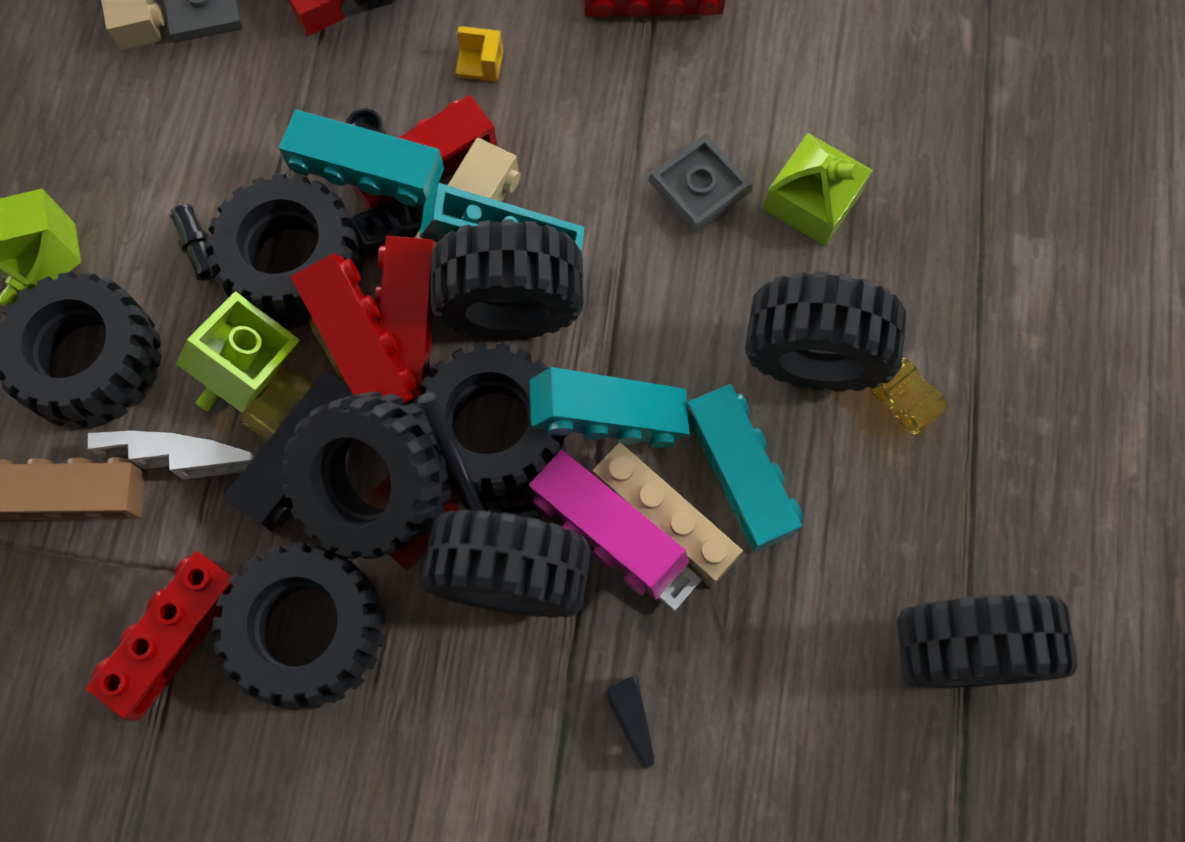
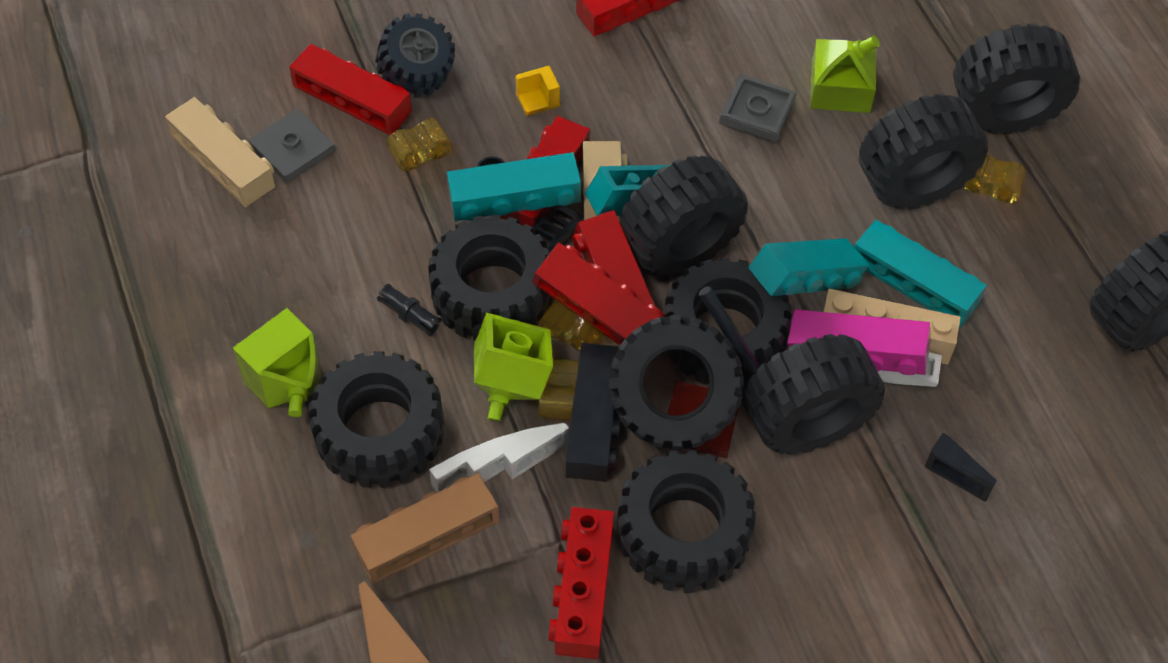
camera: 30 degrees left, 15 degrees down
none -> clear yellow axle [386,118,452,171]
none -> black tyre [953,23,1081,134]

